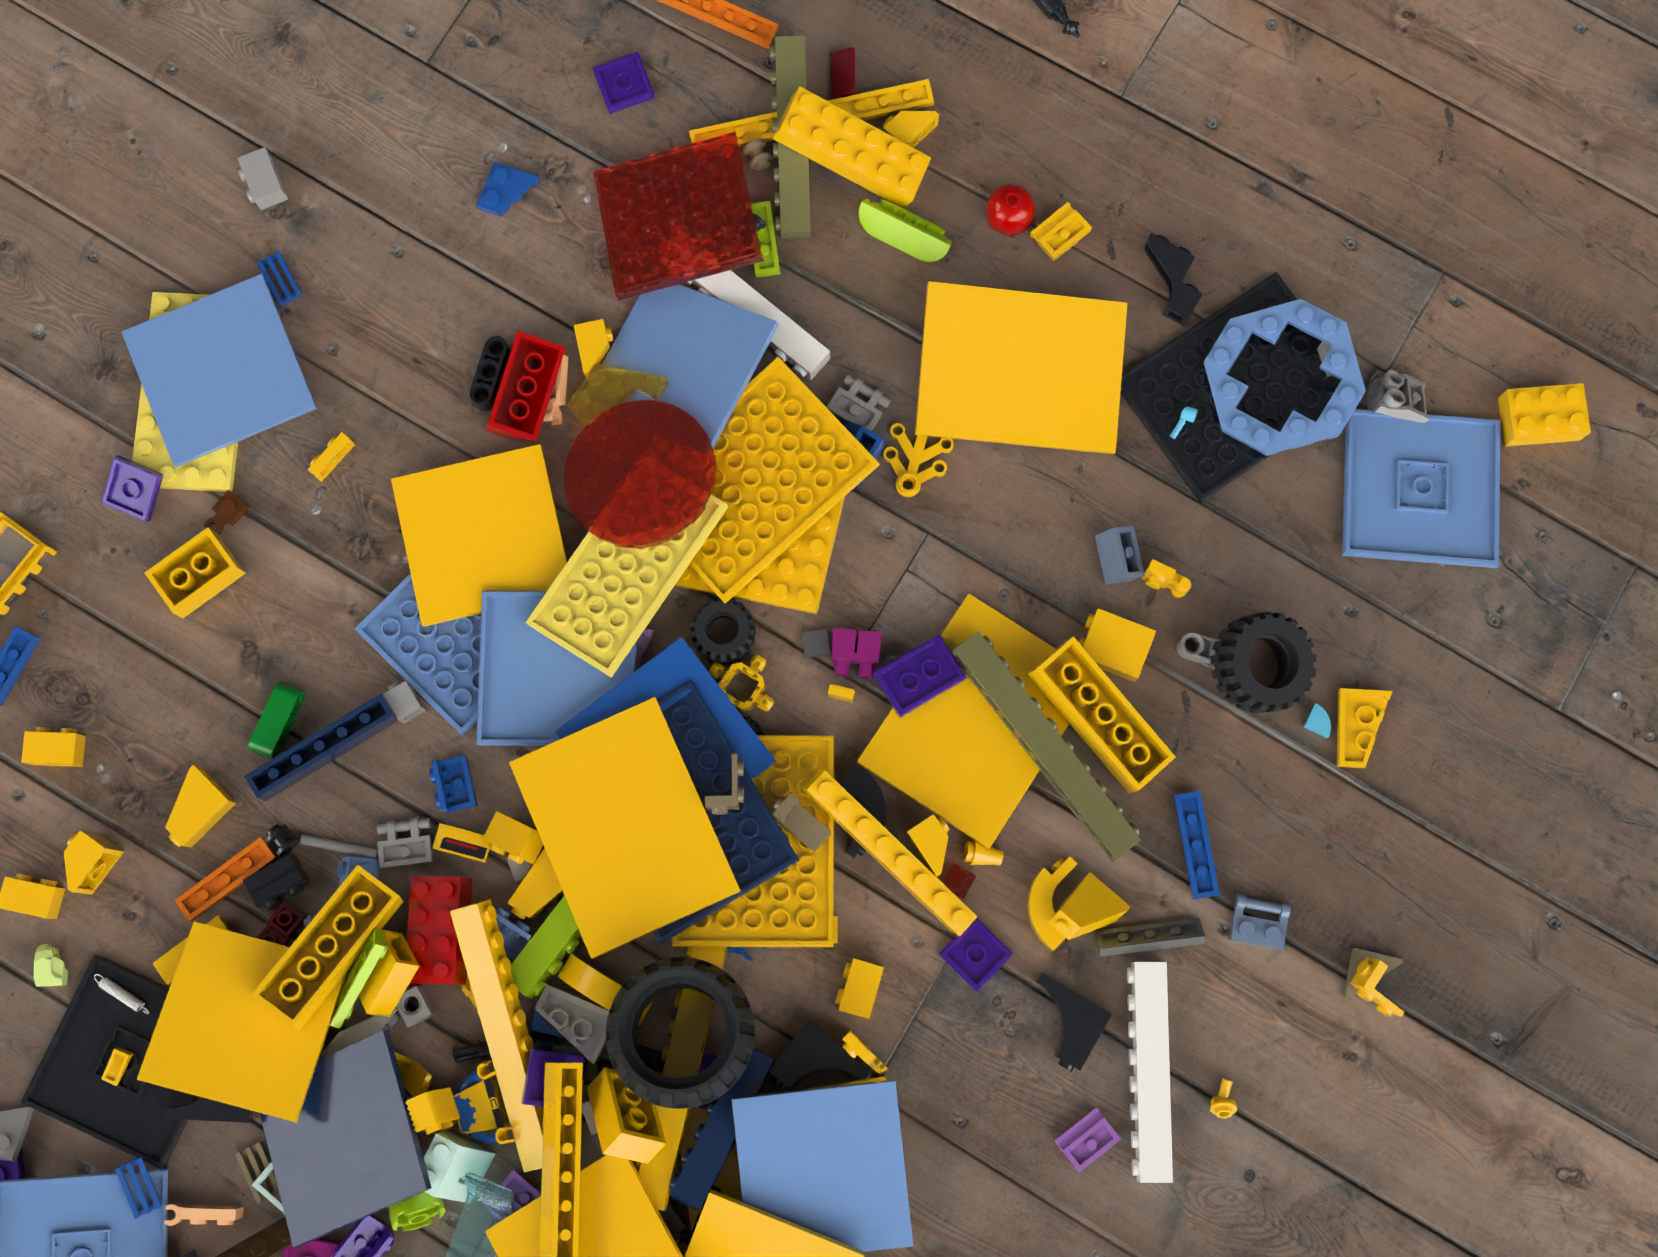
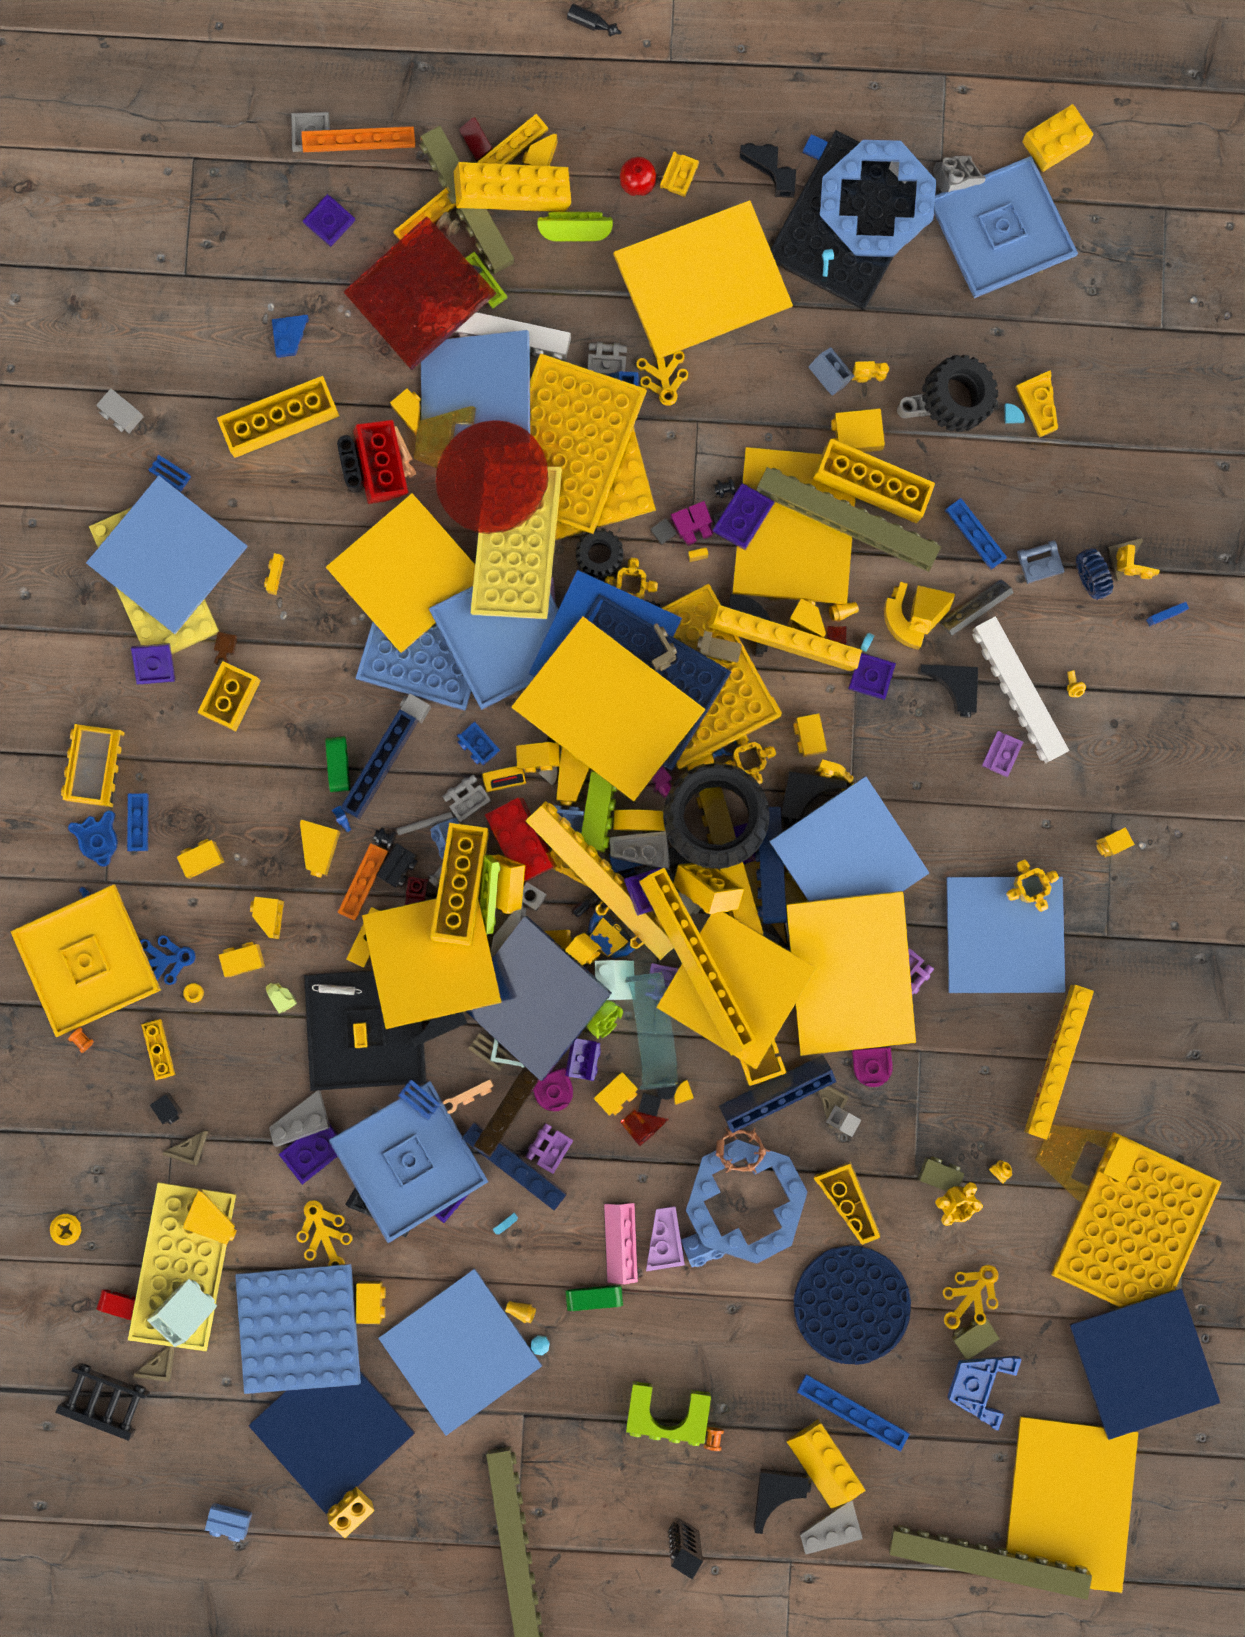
camera: 30 degrees left, 5 degrees up
none -> yellow brick [217,376,339,458]
none -> blue piece [332,806,351,832]
none -> magenta hips [651,766,672,798]
none -> black wheel [713,476,735,498]
none -> yellow piece [724,735,776,785]
none -> blue tile [803,134,828,160]
none -> medium azure tile [860,633,875,652]
none -> dark blue gear [1076,548,1114,600]
none -> blue tile [1147,602,1189,627]

